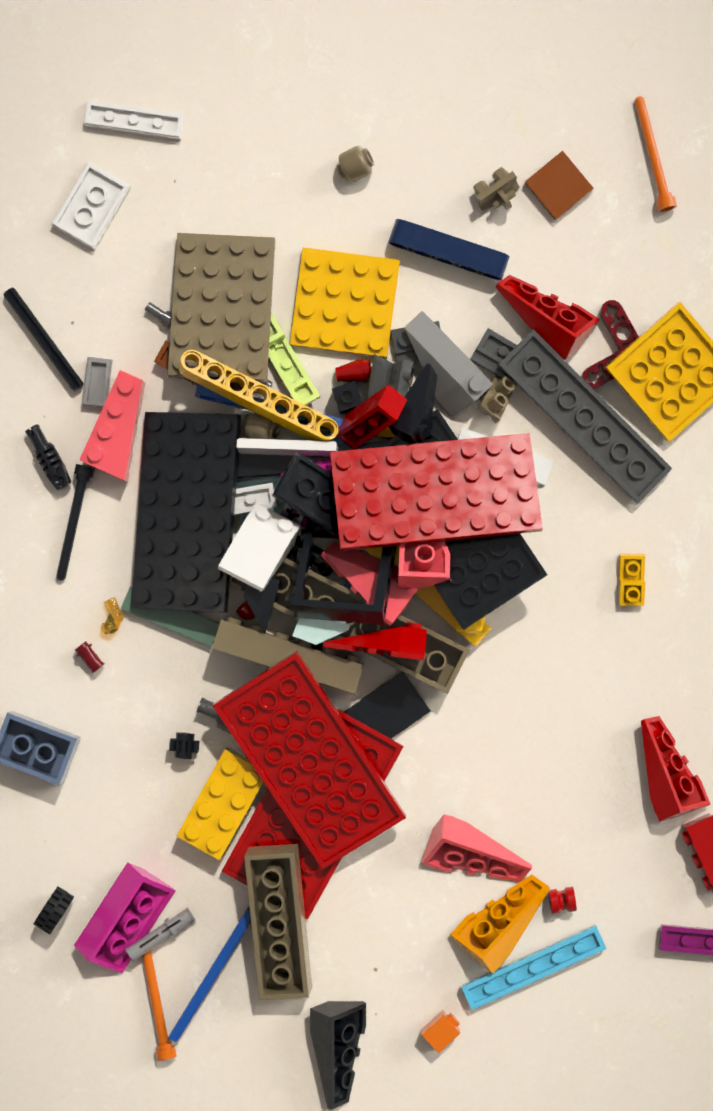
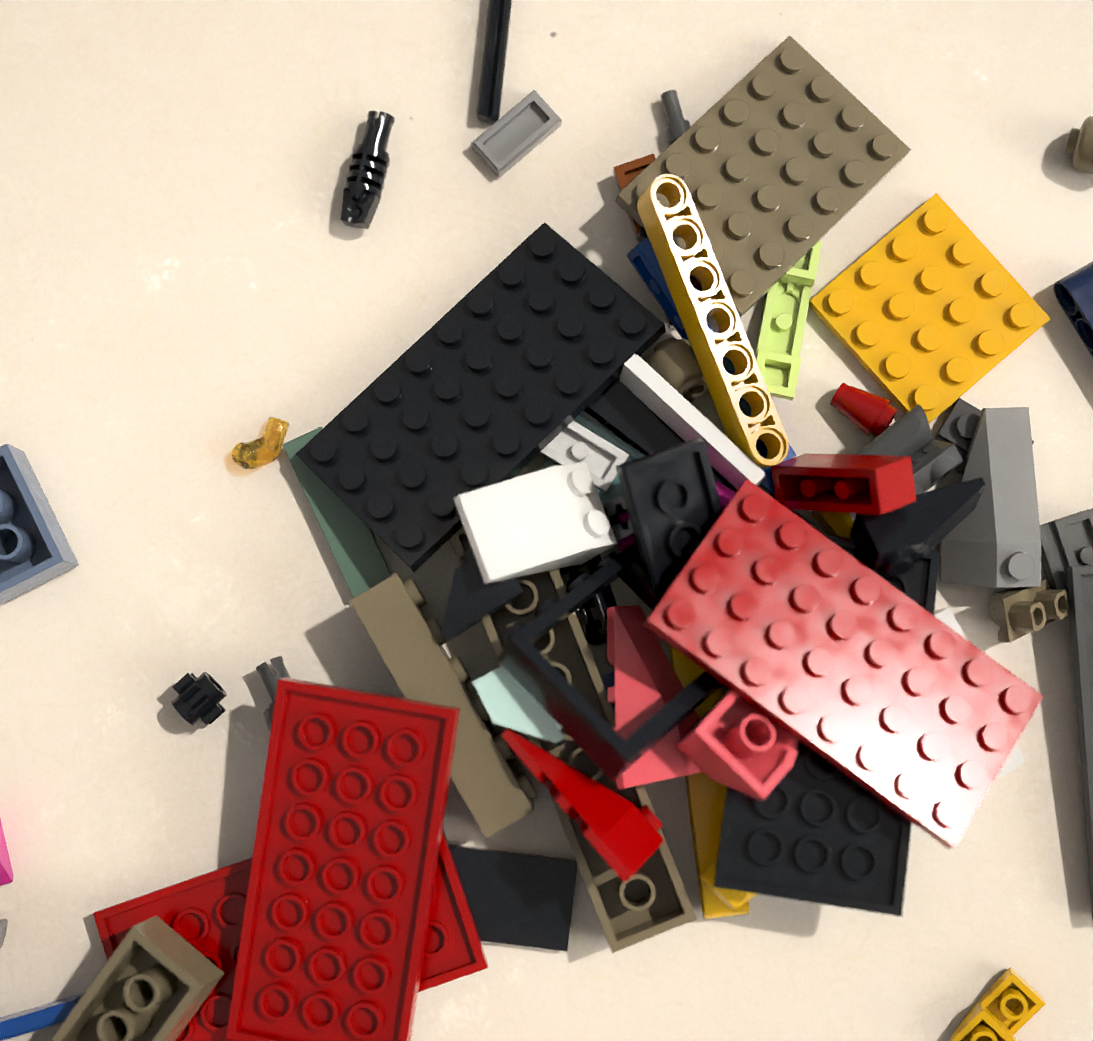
camera: 35 degrees right, 5 degrees down
black piece [56,464,95,581] -> none
dark red pin [75,641,105,673] -> none
coral wedge [80,370,146,482] -> none
yellow brick [176,747,263,861] -> none
red hinge [236,601,255,620] -> none
black brick [332,381,362,415] -> none

